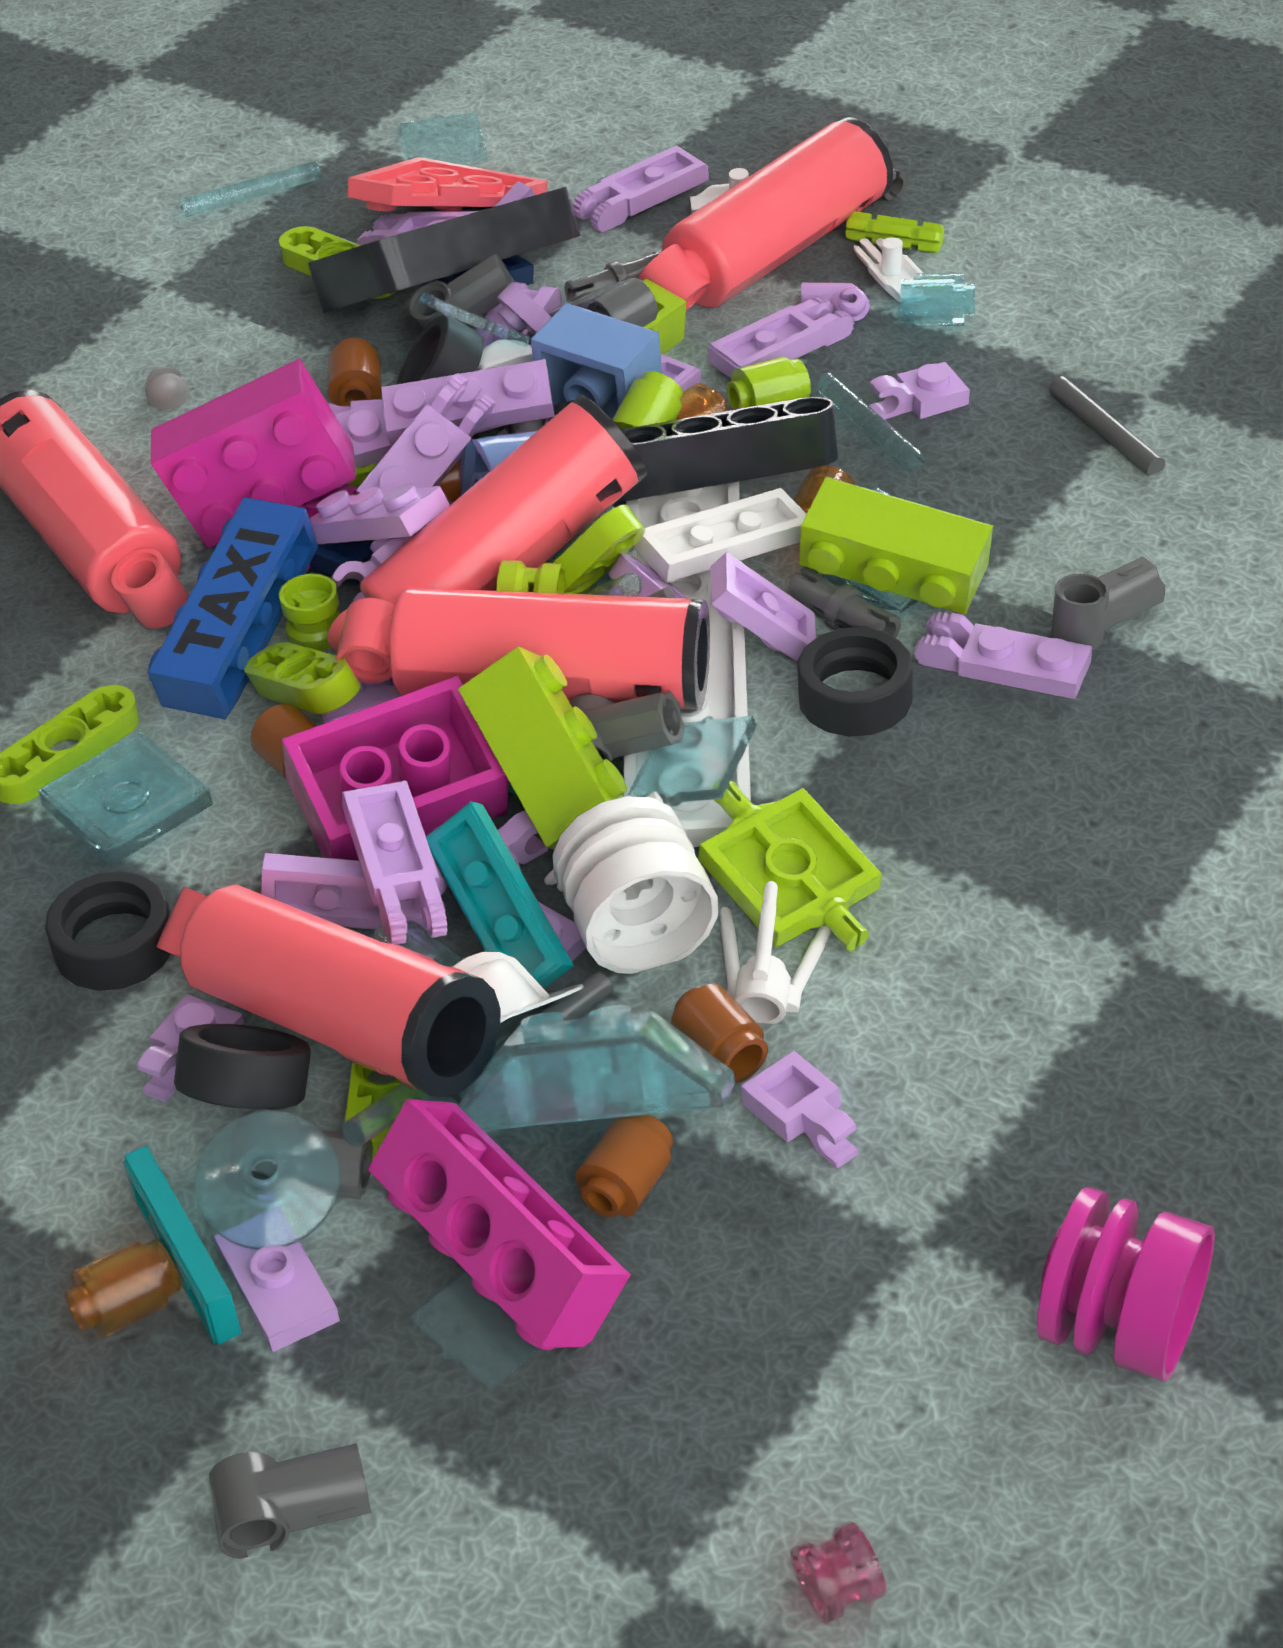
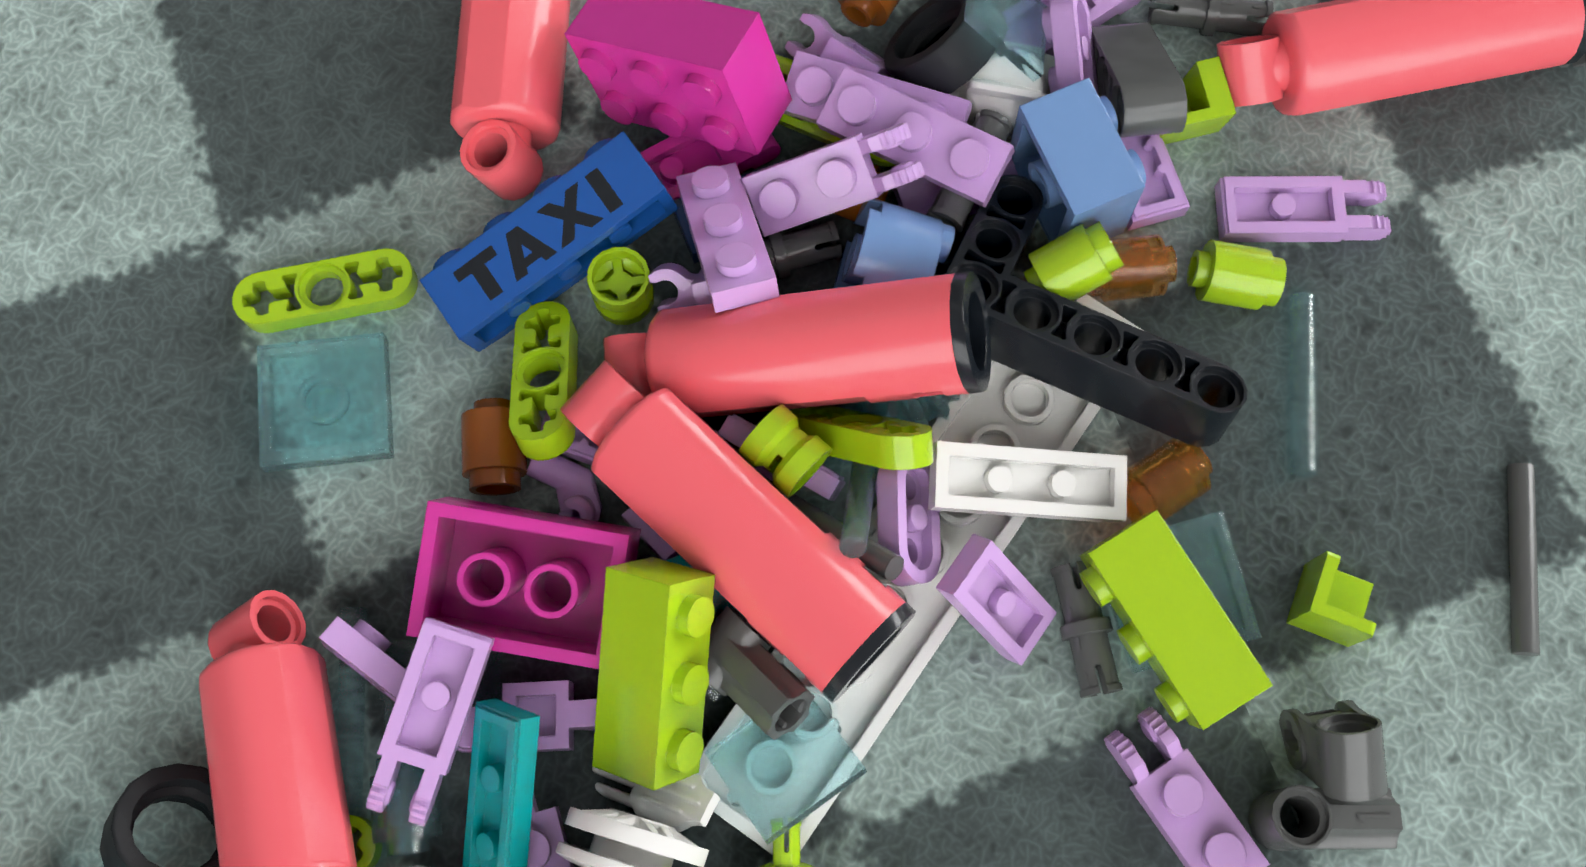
camera: 30 degrees right, 30 degrees up
black tyre [45,871,171,991] -> none
lavender plate [137,994,245,1102] -> none
black tyre [797,627,913,737] -> none
lavender arm [801,282,870,322] -> none
lime axle [845,211,944,253] -> none
white piece [853,237,926,306] -> none
lavender plate [869,362,970,421] -> none
clear light blue brick [900,273,975,327] -> none
none -> dark grey piece [1279,700,1388,802]
none -> lime panel [1286,551,1377,647]

